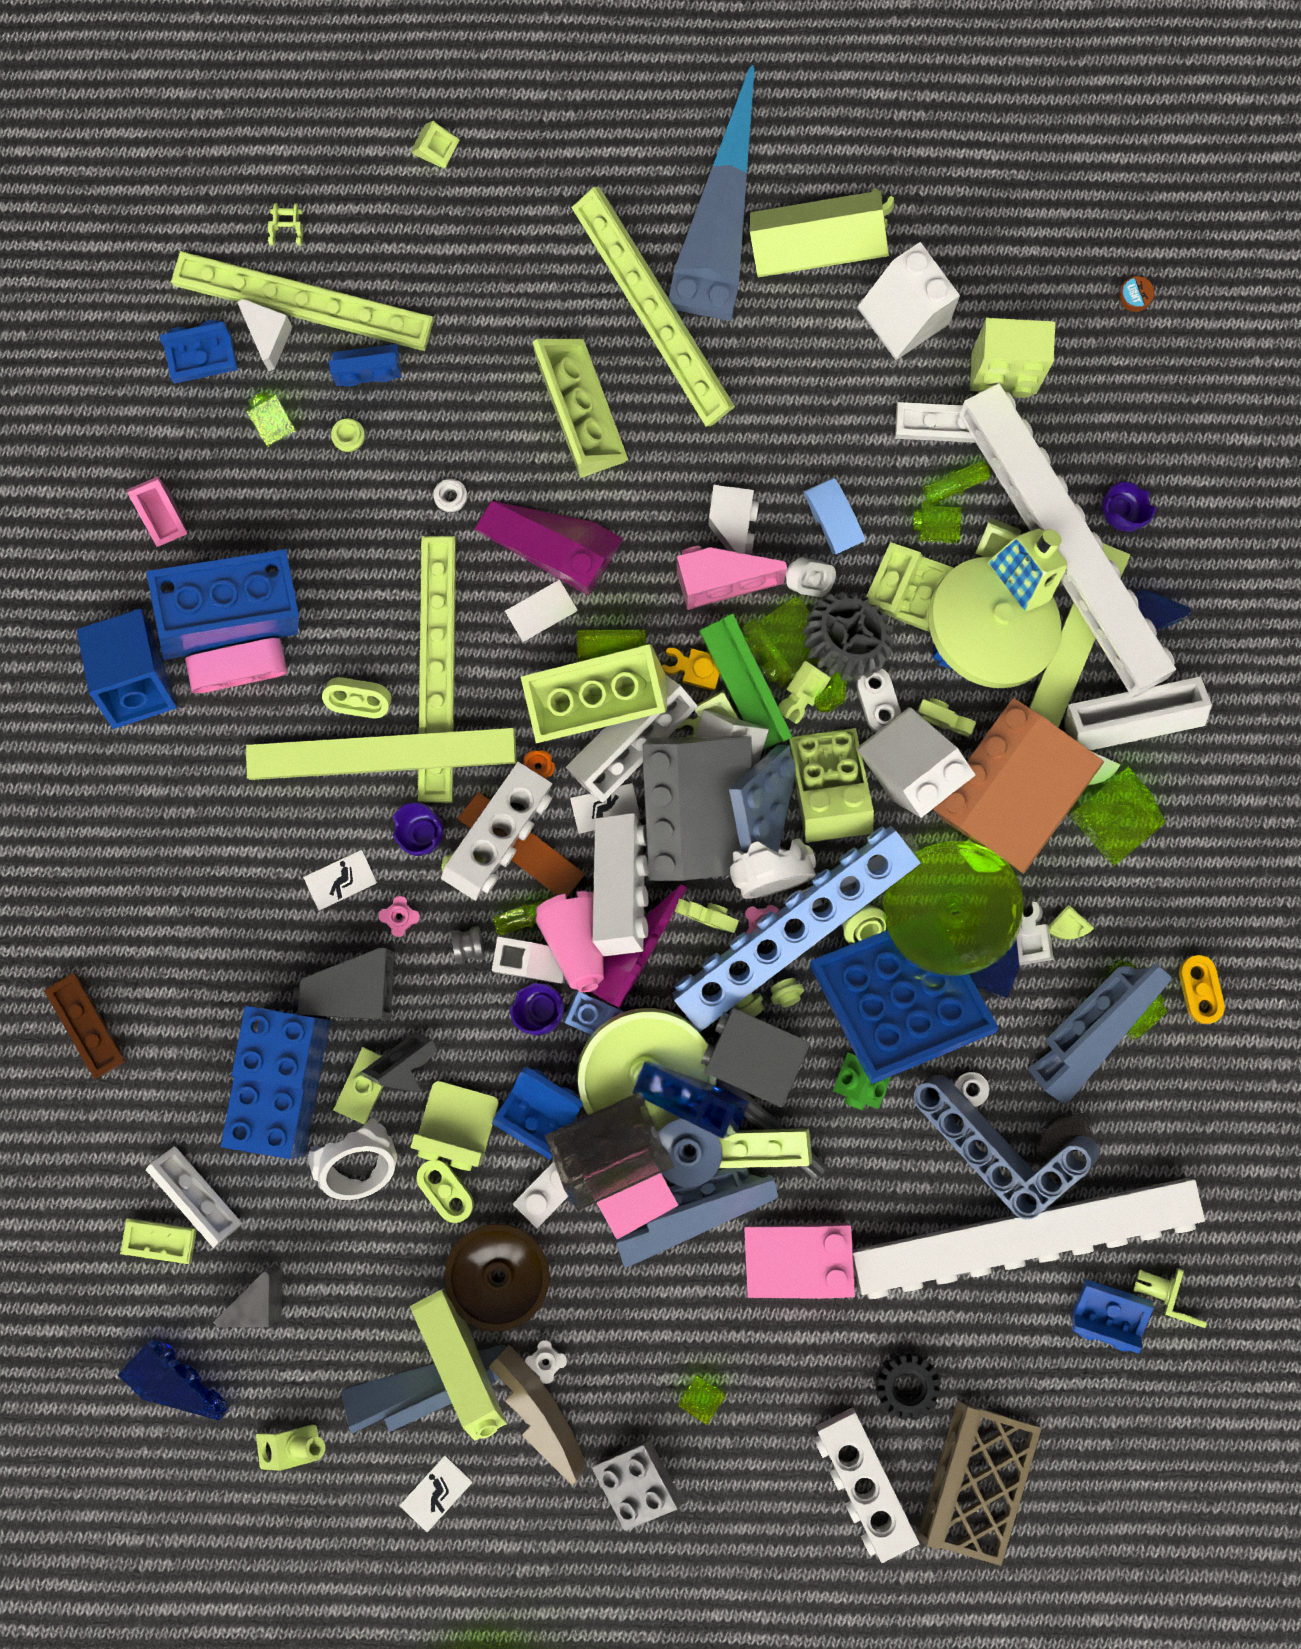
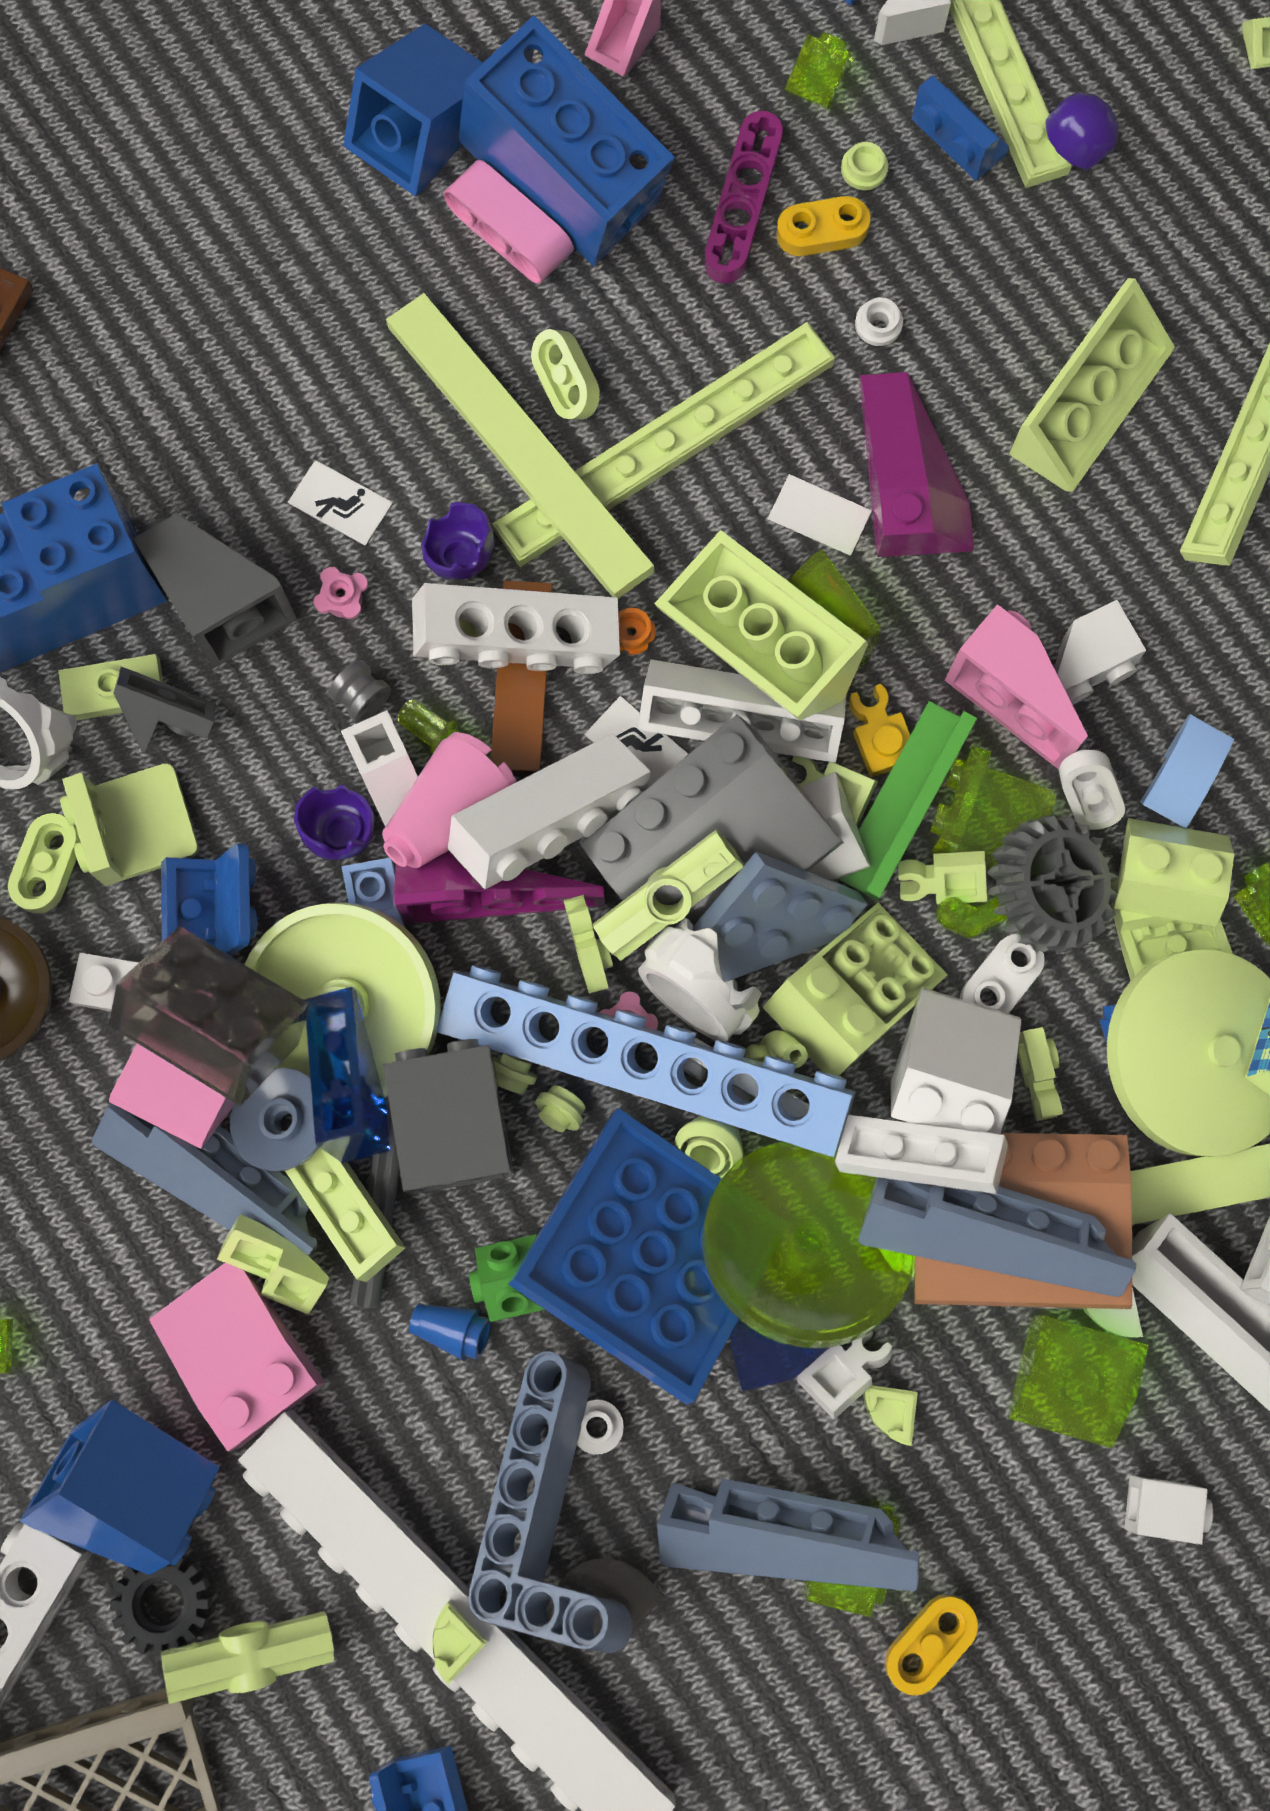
camera: 50 degrees right, 5 degrees down
none -> blue slope [20,1400,220,1575]
none -> yellowish green piece [161,1611,334,1704]
none -> yellowish green slope [217,1214,329,1315]
none -> blue cone [409,1303,491,1361]
none -> yellowish green tile [432,1600,488,1685]
none -> yellowish green piece [593,829,744,961]
none -> magenta beam [704,111,783,284]
none -> yellowish green arm [745,1030,808,1068]
none -> yellow plate [776,196,870,256]
none -> white plate [835,1115,1008,1194]
none -> sand blue wedge [858,1177,1136,1297]
none -> dark purple hair [1045,92,1119,169]
none -> yellowish green slope [1114,818,1234,927]
none -> white brick [1124,1475,1213,1545]

